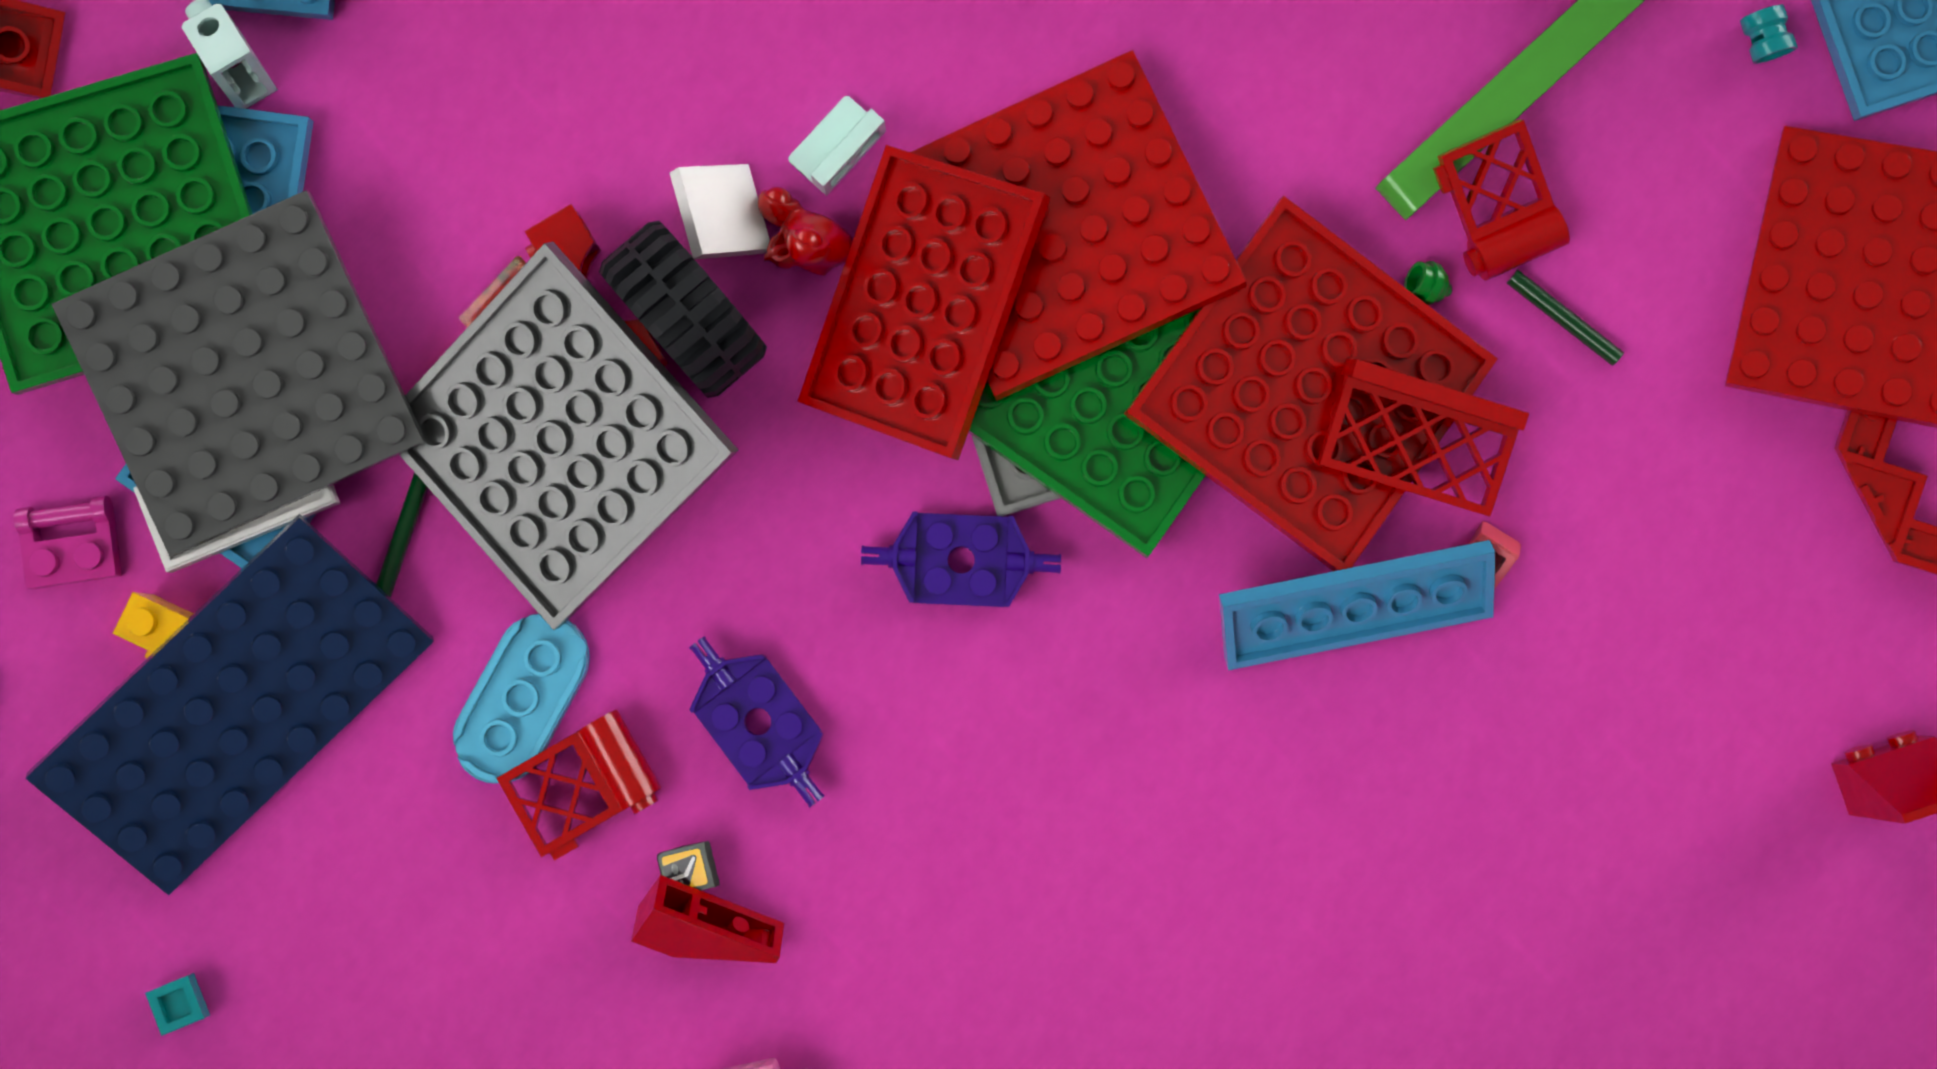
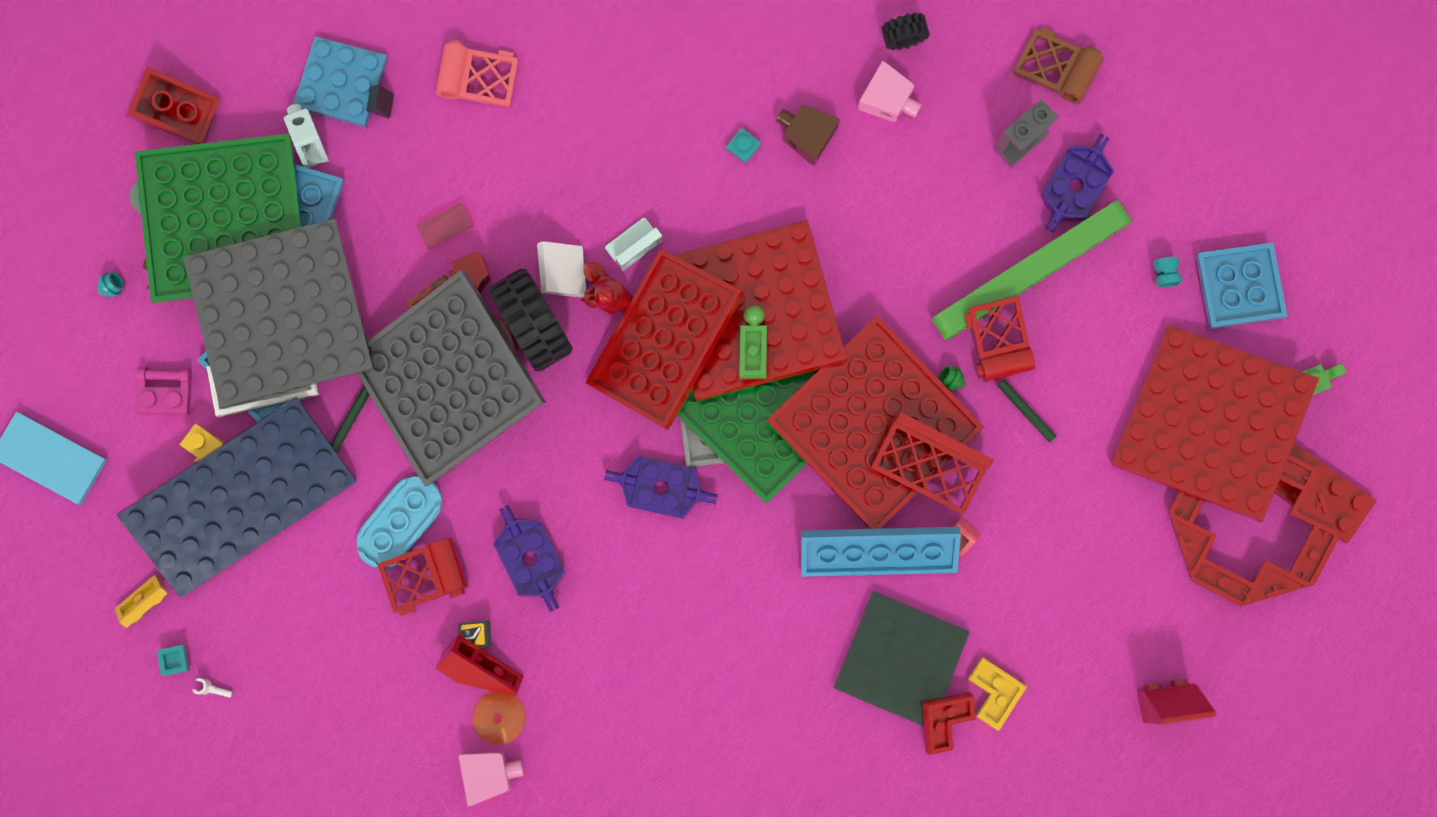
camera: 10 degrees right, 5 degrees down
none -> yellow plate [114,575,168,628]
none -> white hand [192,678,233,698]
none -> clear pink tile [417,203,474,249]
none -> dish [473,692,526,744]
none -> bright green plate [740,305,767,379]
none -> clear green plate [833,591,970,727]
none -> red tile [922,692,975,755]
none -> yellow tile [968,657,1027,731]

